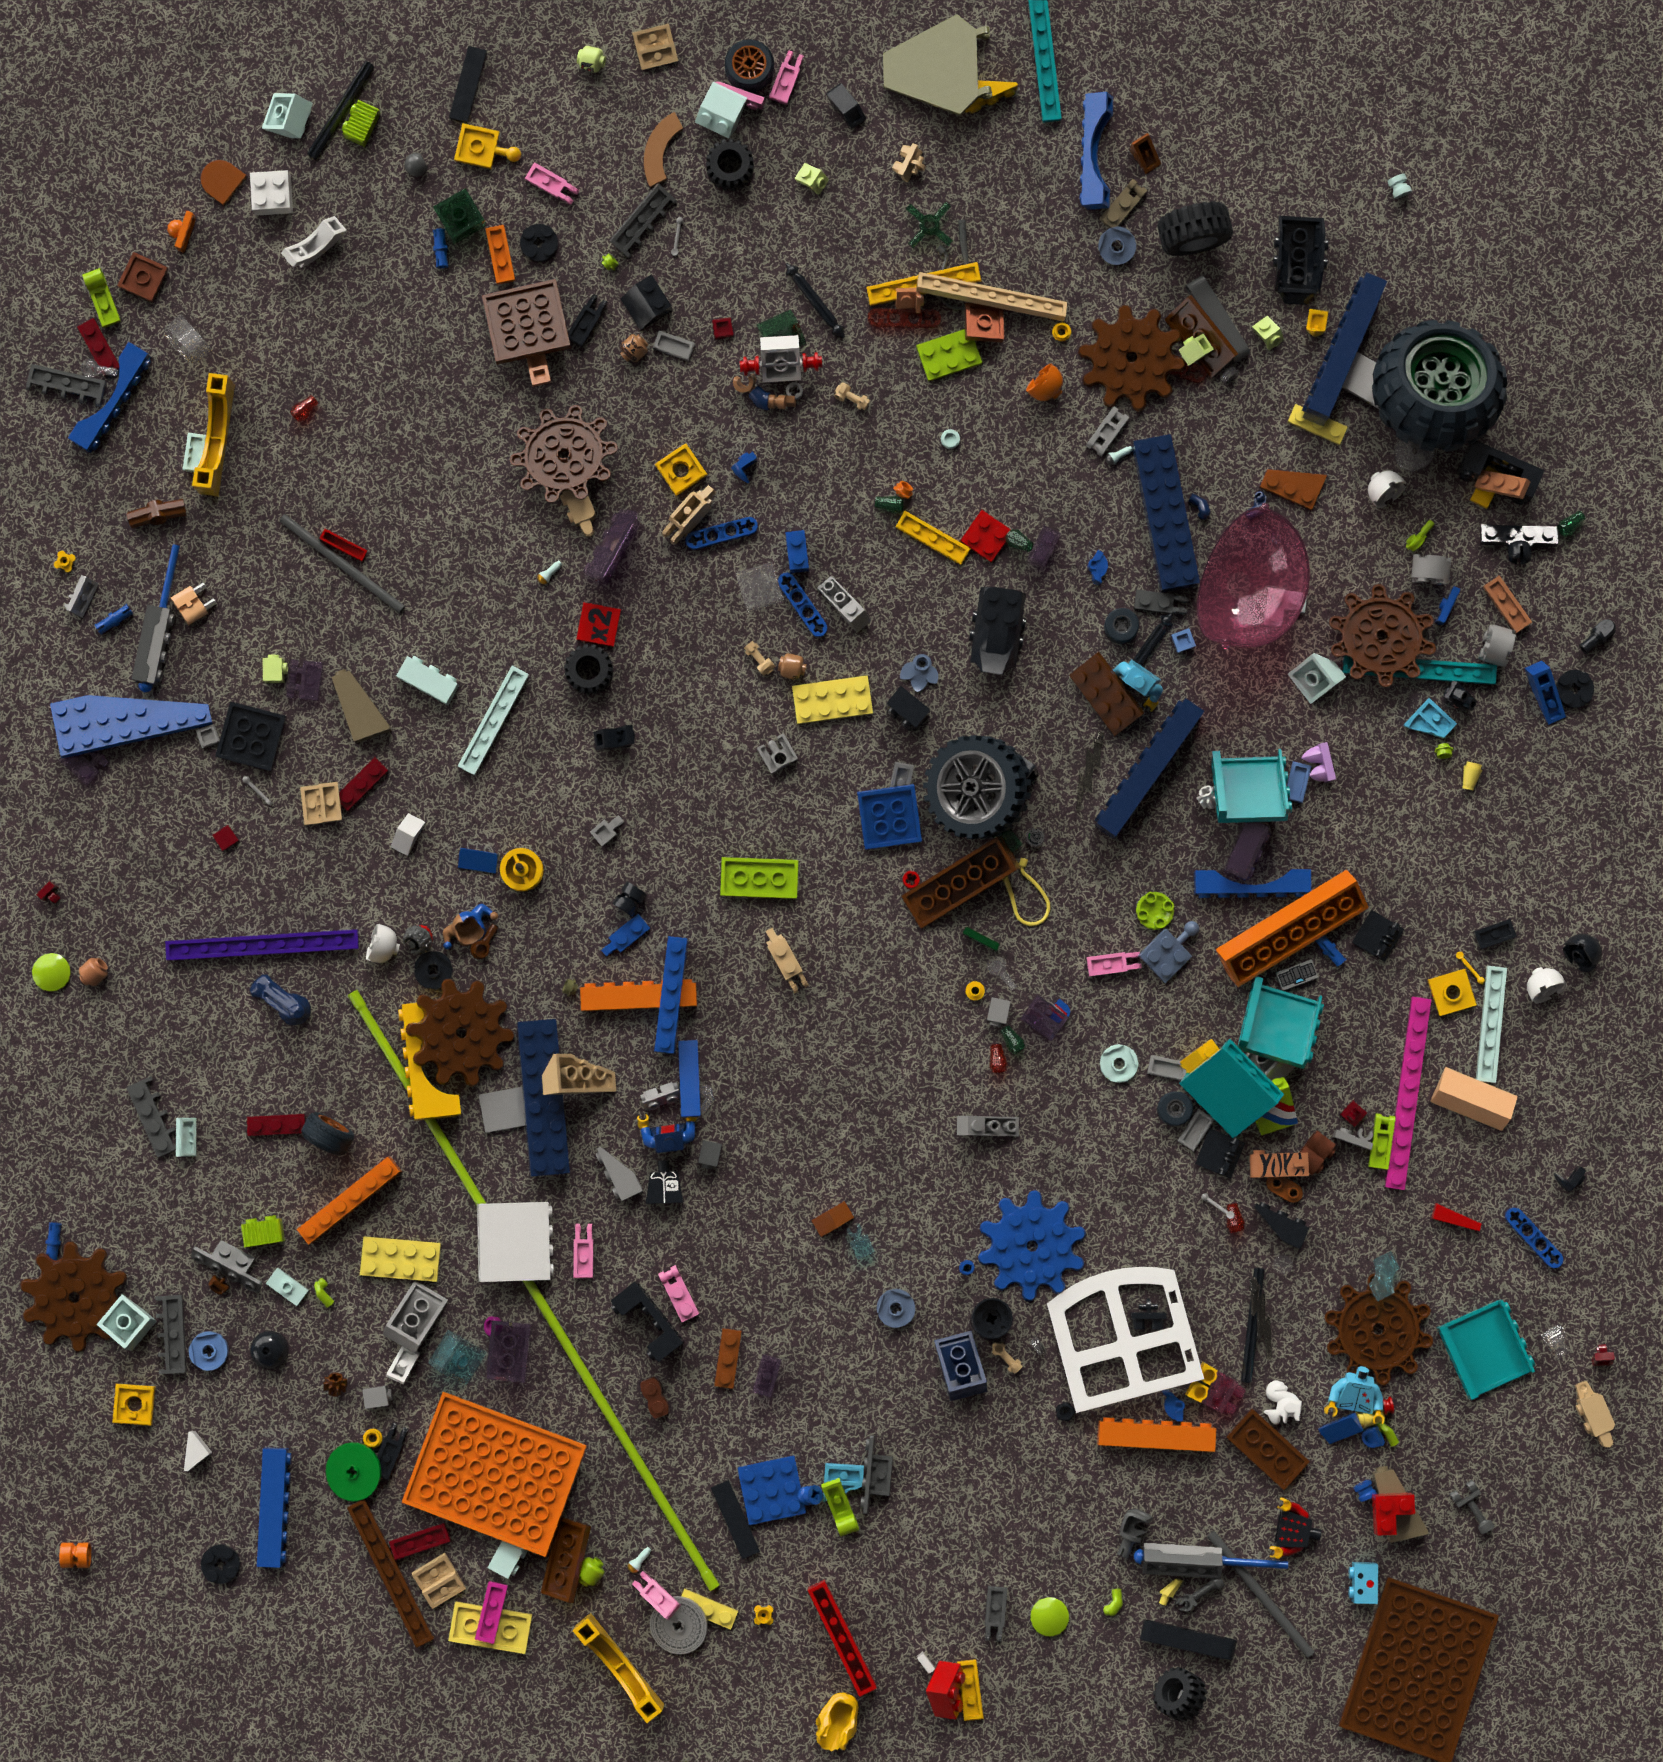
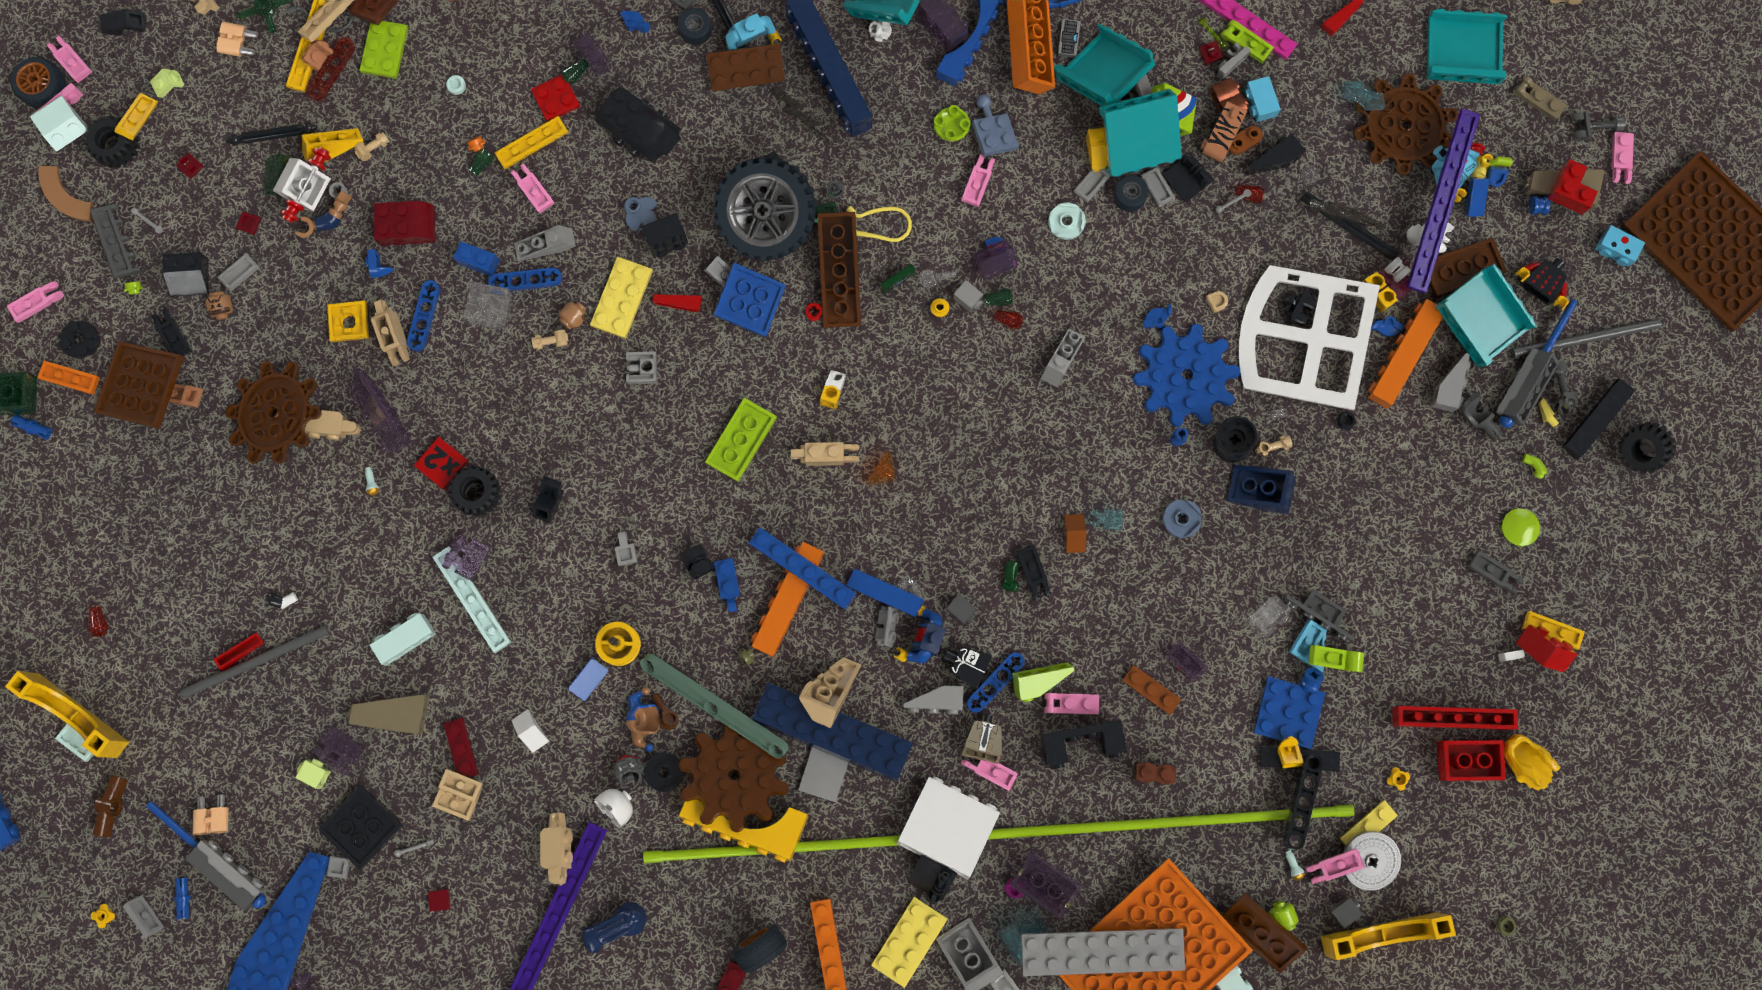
camera: 60 degrees left, 5 degrees down
none -> yellow tile [115,93,158,141]
none -> dark red tile [176,153,204,179]
none -> light nougat piece [216,22,258,57]
none -> arm [267,592,298,609]
none -> yellow slope [302,128,363,164]
none -> dark red brick [374,201,436,246]
none -> clear purple plate [442,534,490,581]
none -> bright pink hinge [511,163,554,214]
none -> tan hinge [540,813,573,886]
none -> sand green beam [640,653,789,759]
none -> red piece [653,294,703,313]
none -> leg [820,370,846,410]
none -> clear orange slope [866,450,896,486]
none -> black hinge [908,855,957,904]
none -> dark tan torso [961,714,1002,764]
none -> blue beam [967,652,1025,713]
none -> dark green arm [1001,560,1020,593]
none -> slope [1012,662,1074,702]
none -> black hinge [1016,544,1051,601]
none -> light grey plate [1021,928,1185,976]
none -> blue piece [1144,304,1172,329]
none -> clear neon green hinge [1199,18,1227,48]
none -> tan tile [1206,291,1228,314]
none -> clear brick [1243,594,1291,639]
none -> medium azure brick [1244,76,1281,122]
none -> yellow plate [1277,736,1304,768]
none -> black beam [1283,754,1323,850]
none -> dark grey brick [1328,897,1363,929]
none -> light grey wheel [1384,257,1411,283]
none -> dark purple plate [1406,108,1480,293]
none -> light grey slope [1431,353,1471,412]
none -> panel [1435,264,1537,368]
none -> red brick [1437,740,1506,781]
none -> dark tan plate [1513,76,1567,121]
none -> bright pink hinge [1611,132,1634,184]

